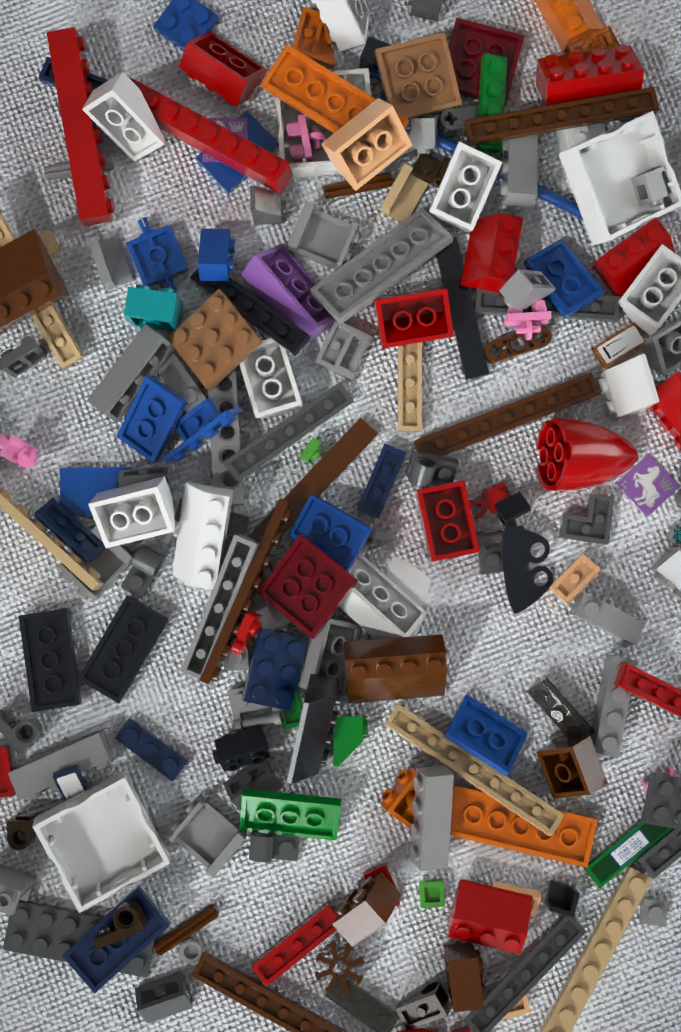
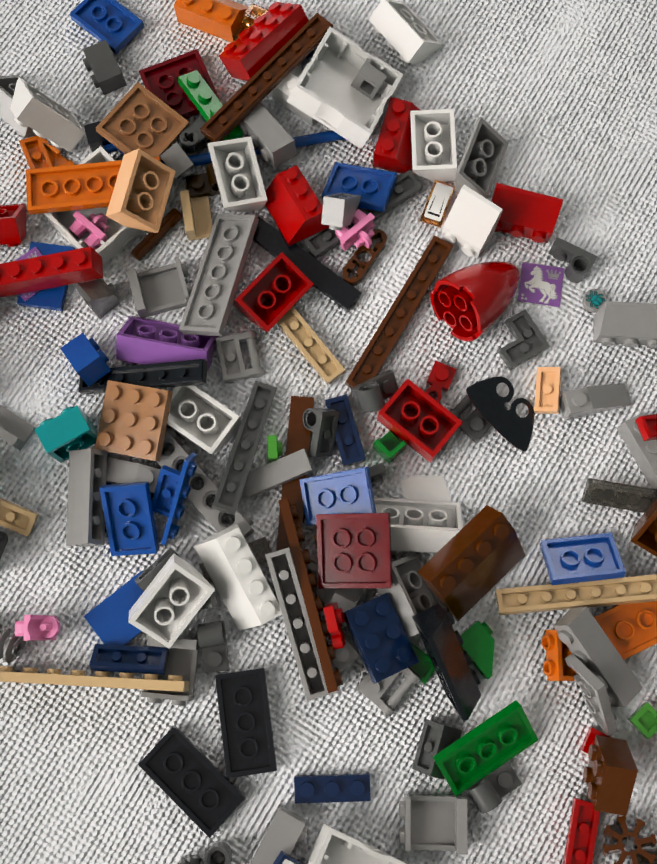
camera: 35 degrees left, 10 degrees down
blue plate [126,217,189,293] -> none
black brick [212,726,271,772] -> none
black panel [494,491,531,527] -> none
none -> light grey tile [244,448,314,498]
none -> dark grey plate [302,408,340,458]
none -> green panel [373,431,407,464]
none -> light grey wing [564,653,618,736]

